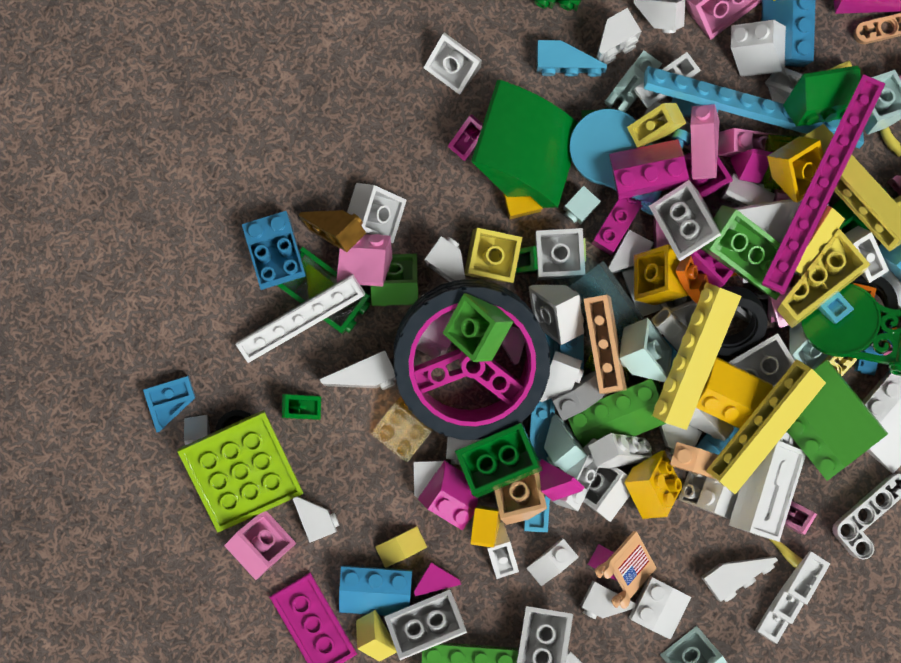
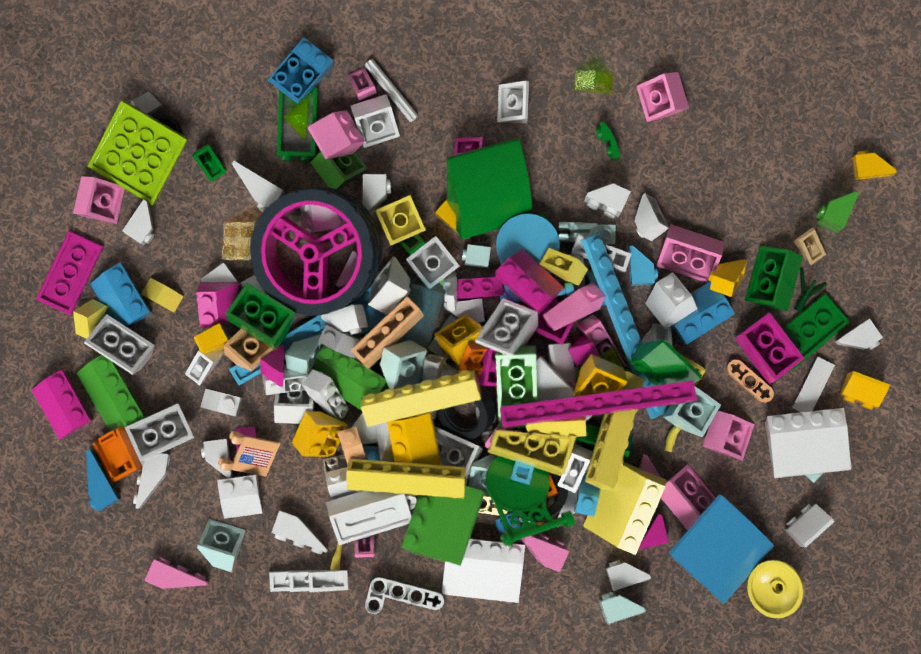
camera: 55 degrees right, 0 degrees up
dark azure wing [143,375,196,432] -> none
white tile [235,274,365,363] -> none
pearl gold slope [298,210,366,252] -> none
dark pink slope [414,562,461,596] -> none
bright green slope [443,293,514,362] -> none
medium azure slope [537,40,607,77] -> none
none -> bright pink slope [347,67,377,102]
none -> white axle [365,59,418,122]
none -> white slope [443,271,458,311]
none -> medium azure slope [628,246,658,286]

